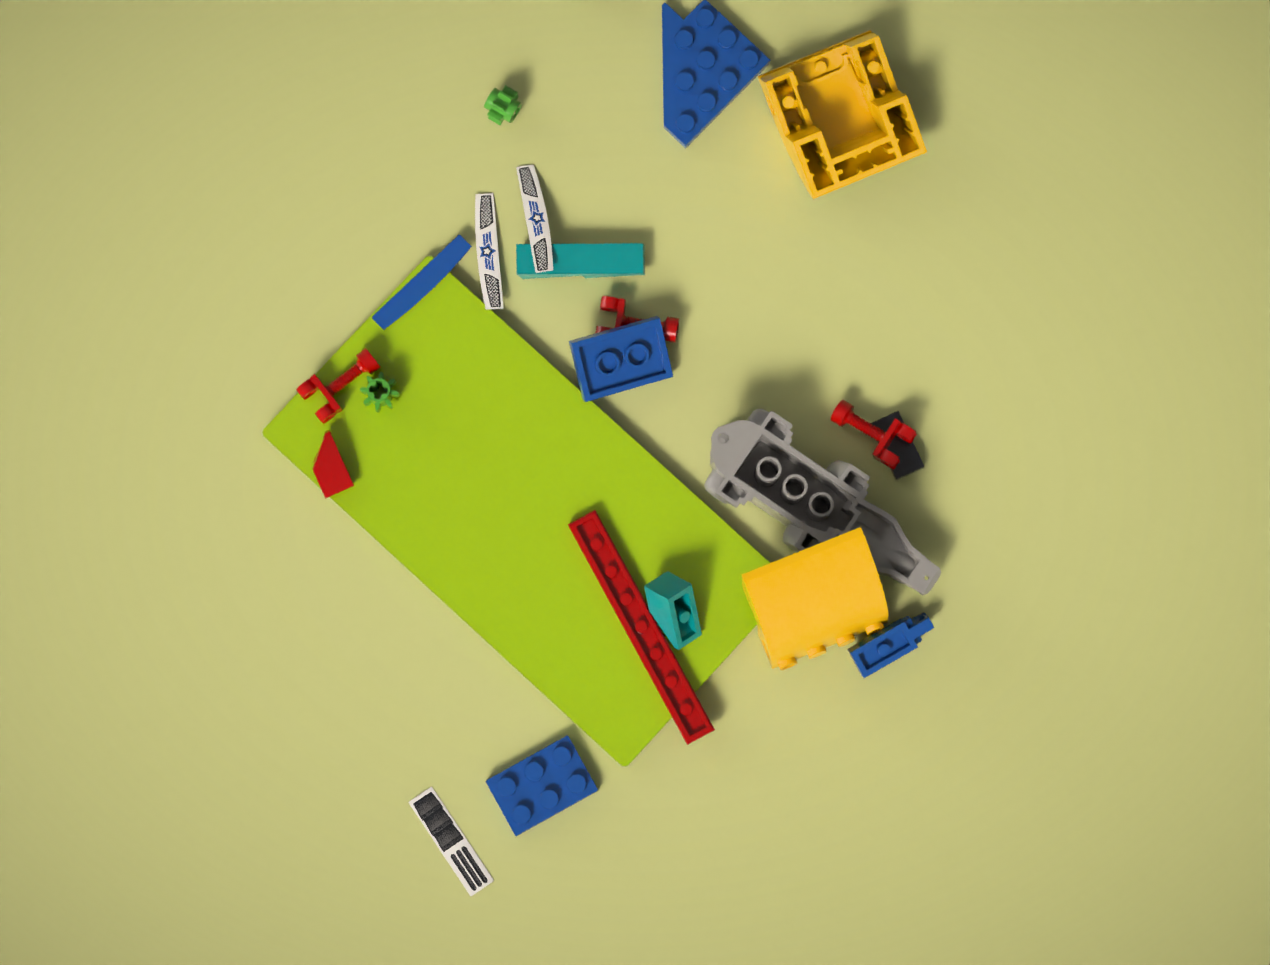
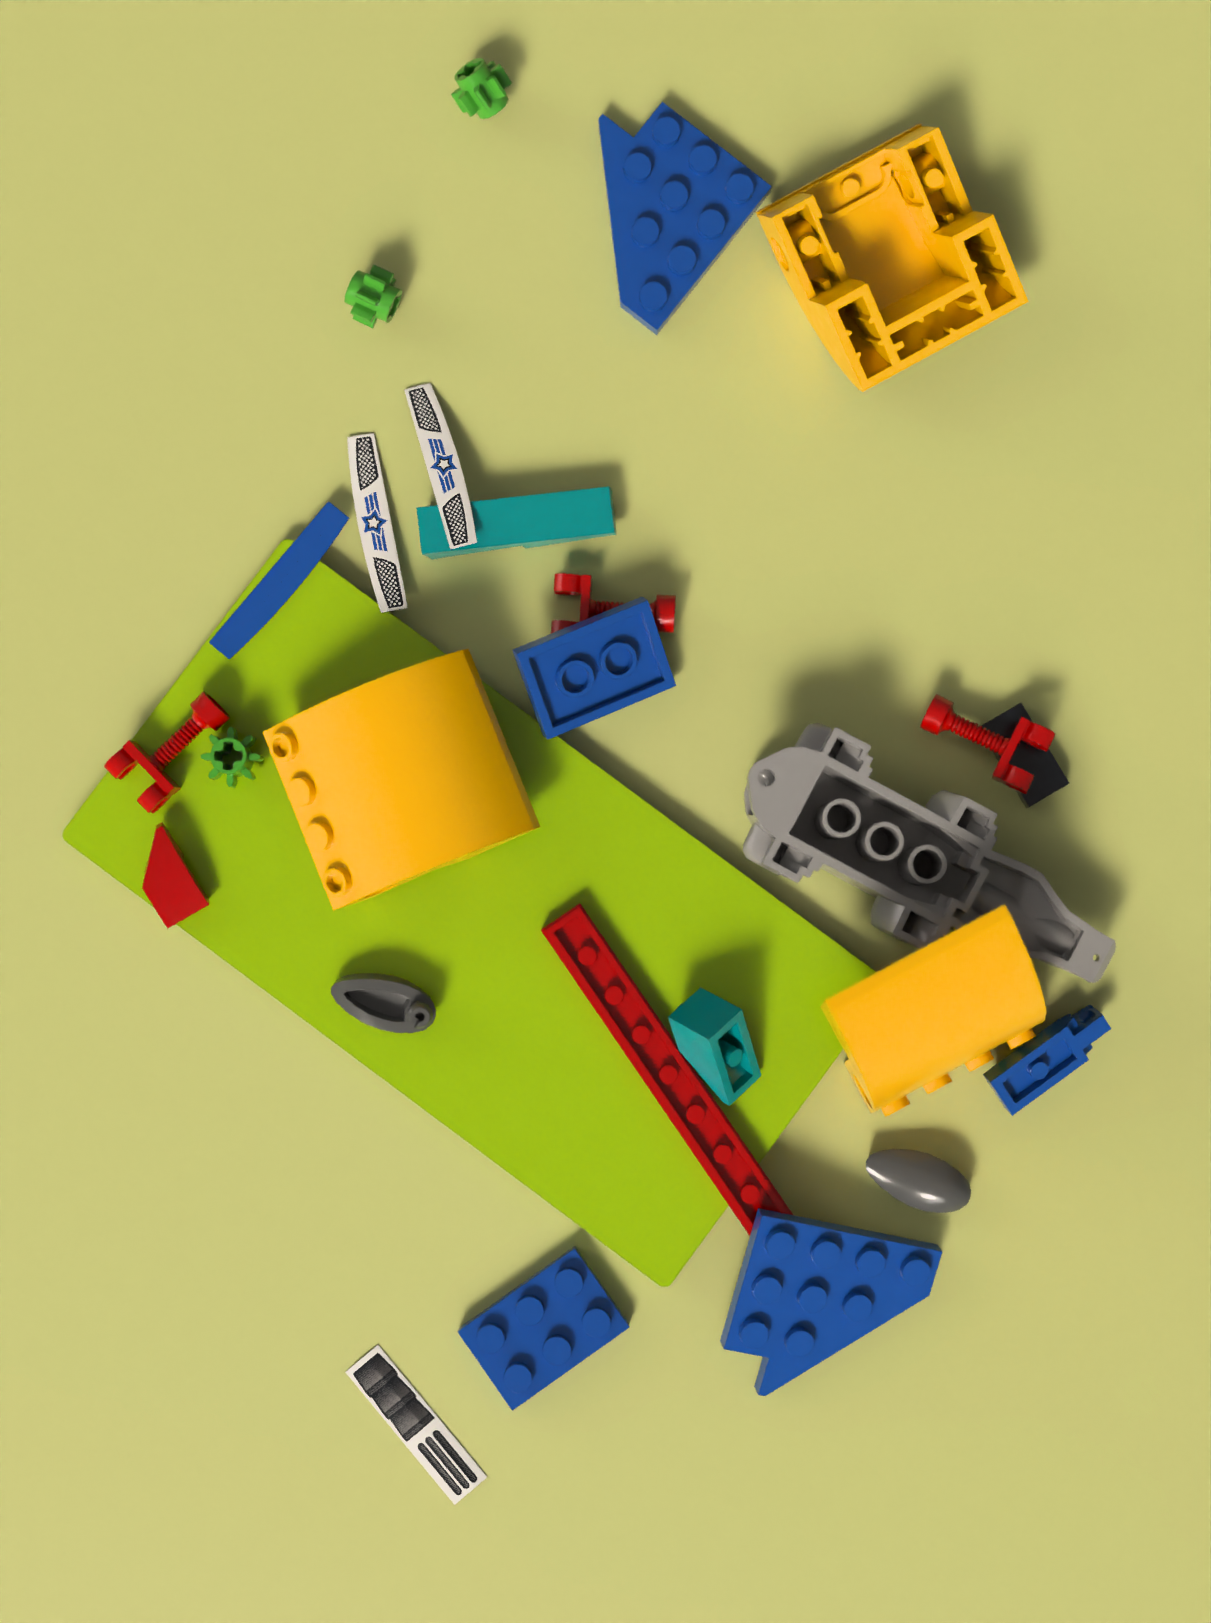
camera: 10 degrees left, 5 degrees up
none -> yellow slope [263,649,540,911]
none -> dark grey arm [331,973,436,1033]
none -> blue wing [720,1208,943,1396]
none -> dark grey arm [866,1149,971,1213]

